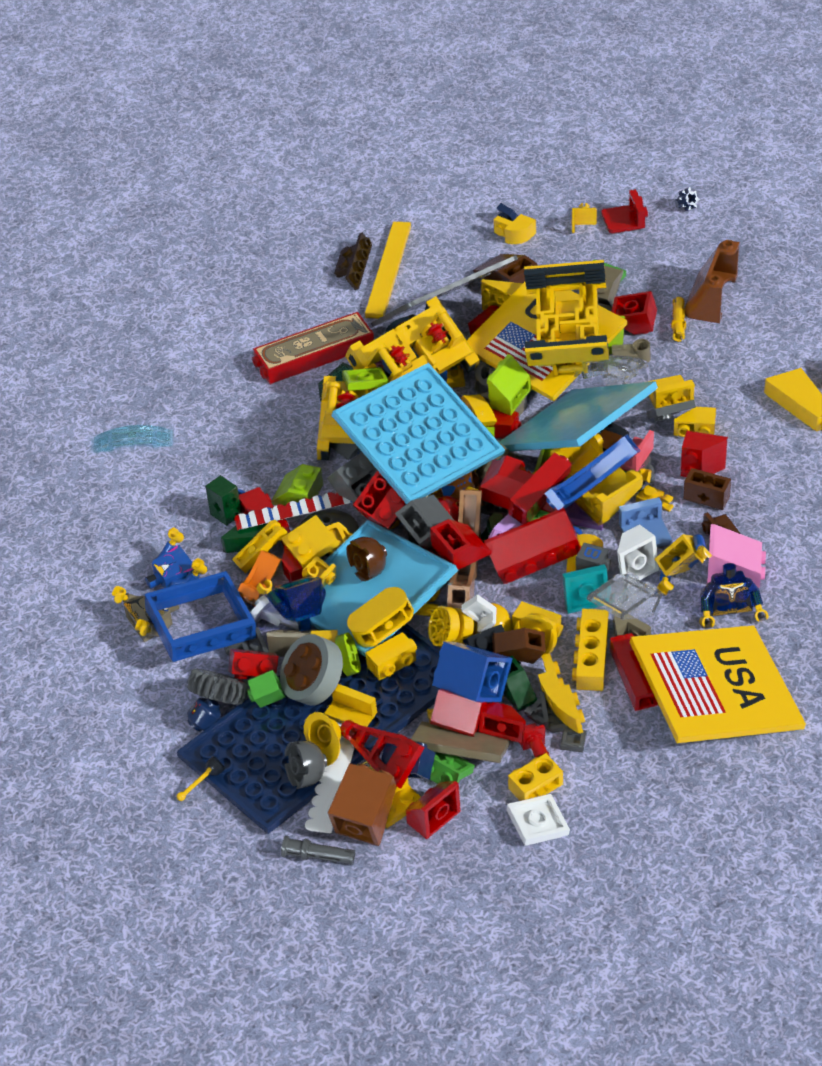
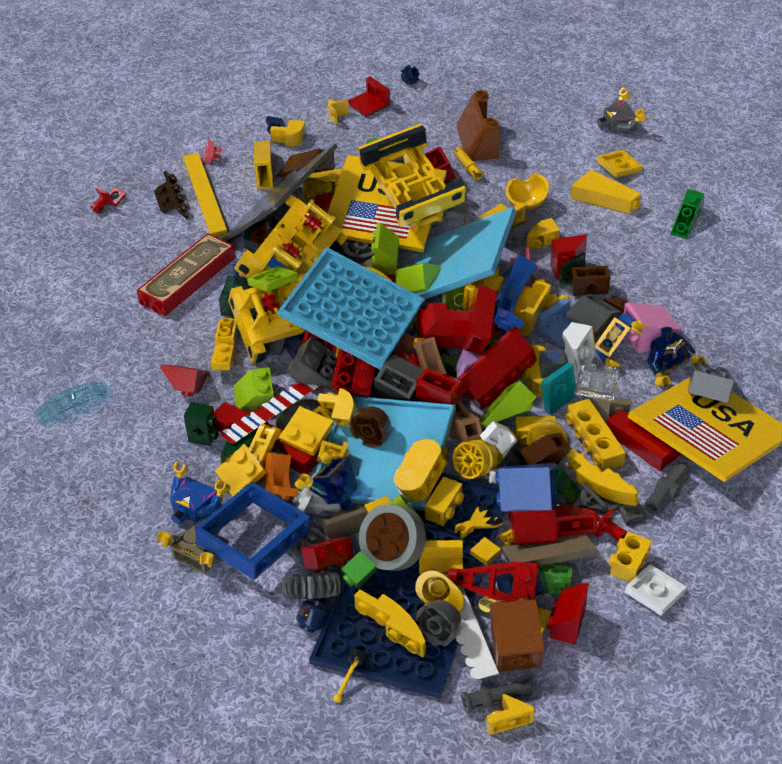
camera: 30 degrees left, 0 degrees up
none -> red bracket [90,187,126,214]
none -> red slope [160,365,209,396]
none -> coral tile [204,140,221,163]
none -> yellow slope [211,318,237,370]
none -> yellow plate [215,444,267,497]
none -> yellow slope [254,141,273,189]
none -> yellow brick [317,389,359,427]
none -> yellow slope [354,590,426,657]
none -> lime slope [395,263,441,294]
none -> yellow piece [455,504,503,539]
none -> yellow tile [470,537,501,566]
none -> lime slope [479,381,536,429]
none -> yellow slope [486,694,535,735]
none -> yellow cylinder [506,173,549,211]
none -> clear green piece [559,252,586,289]
none -> dark grey slope [565,294,621,335]
none -> dark grey piece [644,463,691,515]
none -> slope [688,362,734,403]

